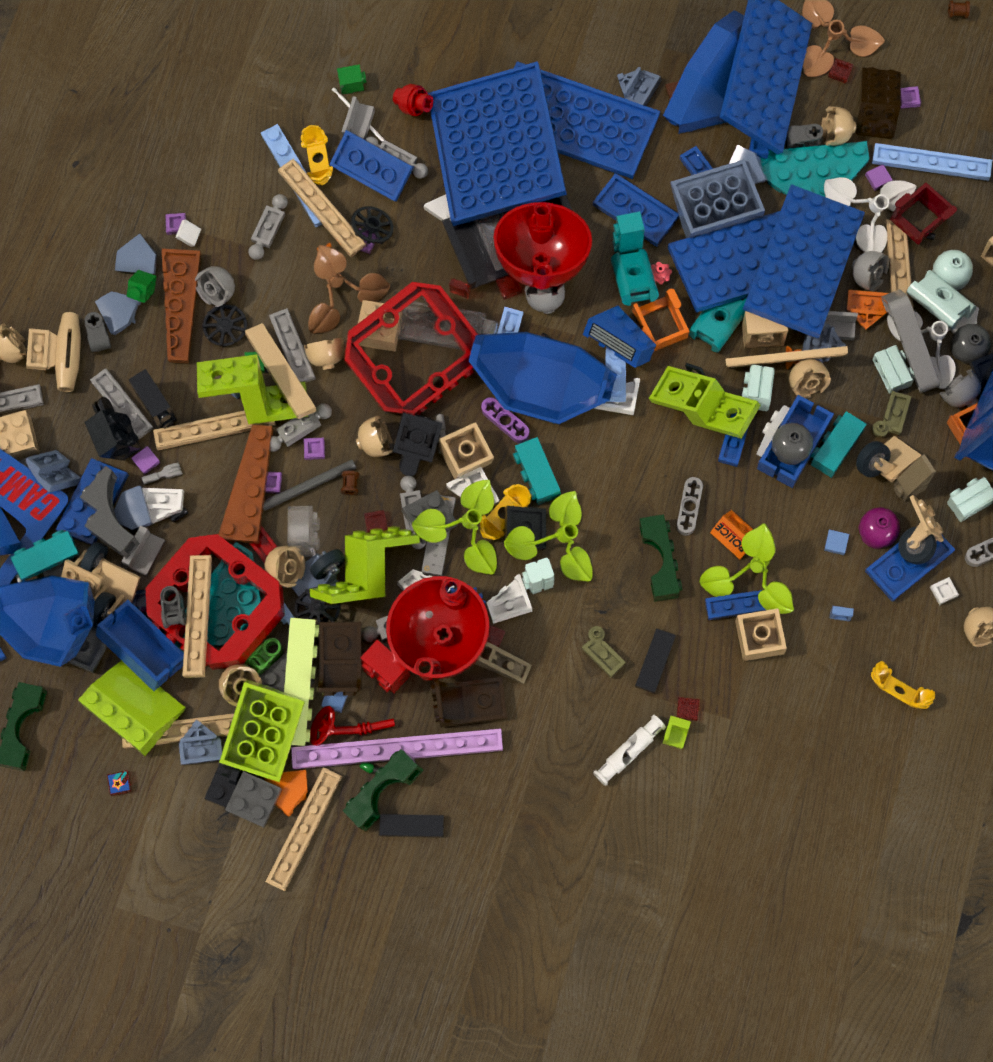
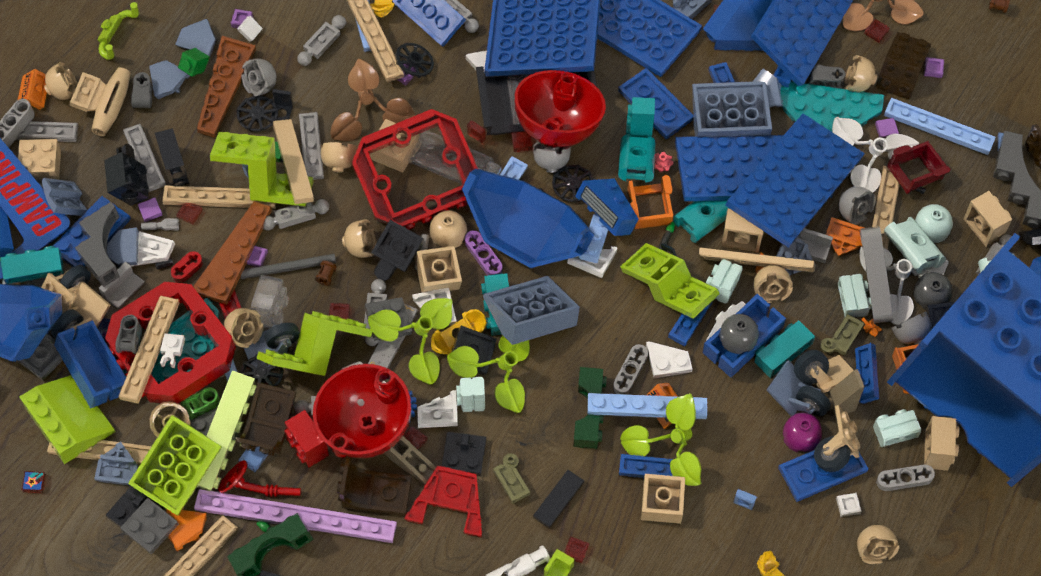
camera: 10 degrees right, 10 degrees down
medium lavender tile [304,437,325,460] -> none
medium blue tile [824,530,849,555] -> none
none -> lime piece [97,2,139,60]
none -> white plate [160,334,185,368]
none -> red beam [171,251,203,283]
none -> clear red tile [176,203,203,225]
none -> black bracket [271,89,293,121]
none -> red wing [405,466,482,538]
none -> tan cylinder [430,210,467,248]
none -> black hinge [442,432,487,476]
none -> sand blue slope [483,276,580,345]
none -> black wheel [552,164,594,202]
none -> light blue plate [587,393,707,419]
none -> white wing [646,342,692,379]
none -> pearl dark grey piece [658,221,675,250]
none -> sand blue plate [767,361,831,416]
none -> blue plate [855,343,879,404]
none -> orange plant [862,317,882,337]

